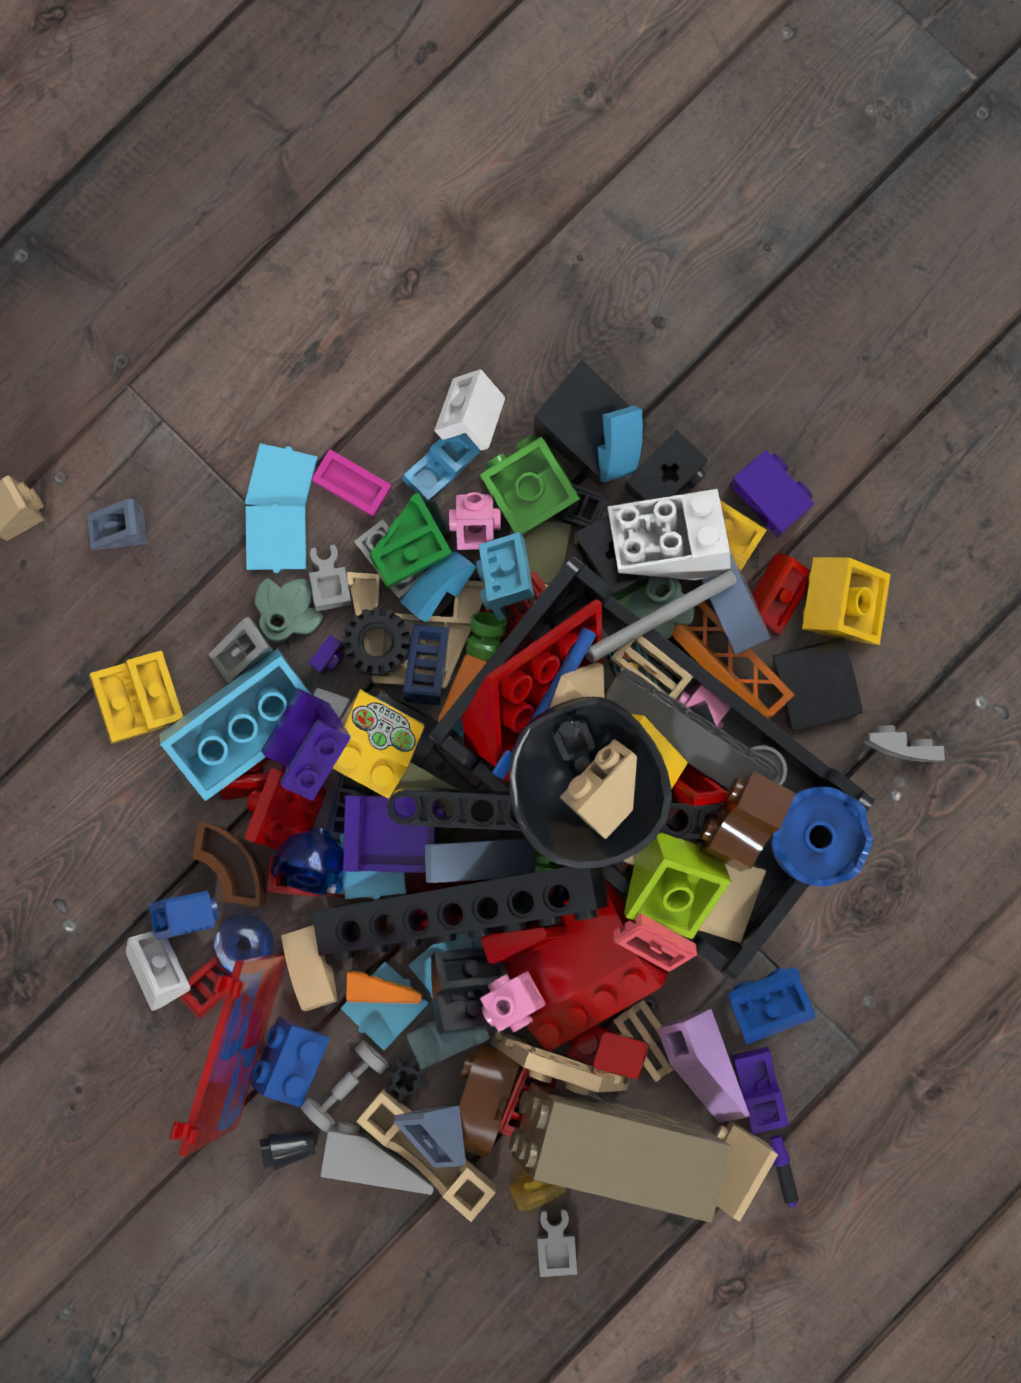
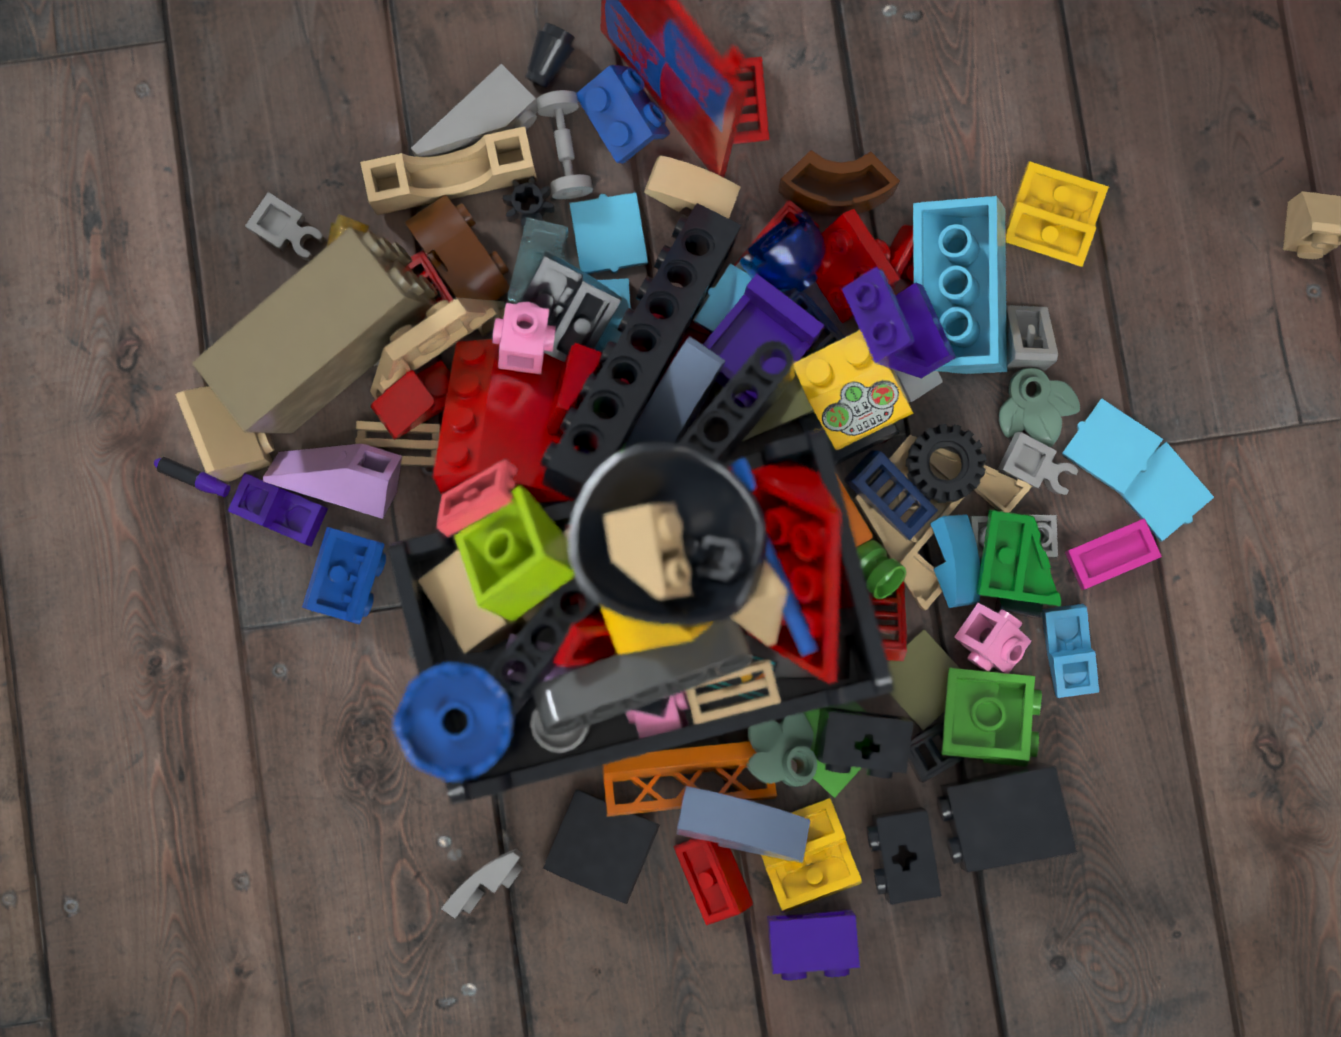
camera: 125 degrees right, 0 degrees up
sand blue slope [87,499,147,550] -> none
white slope [126,931,191,1011] -> none
blue brick [149,891,218,940] -> none
clear blue piece [214,915,274,974] -> none
dark purple plate [308,634,345,676] -> none
orange slope [346,970,423,1004] -> none
sand blue slope [393,1106,466,1168] -> none
white panel [434,369,505,450] -> none
medium azure bracket [476,532,534,621] -> none
light grey piece [585,571,737,663] -> none
dark azure slope [598,406,643,483] -> none
white slope [608,489,730,580] -> none
reddish brown brick [699,771,796,871] -> none
yellow slope [802,557,891,645] -> none

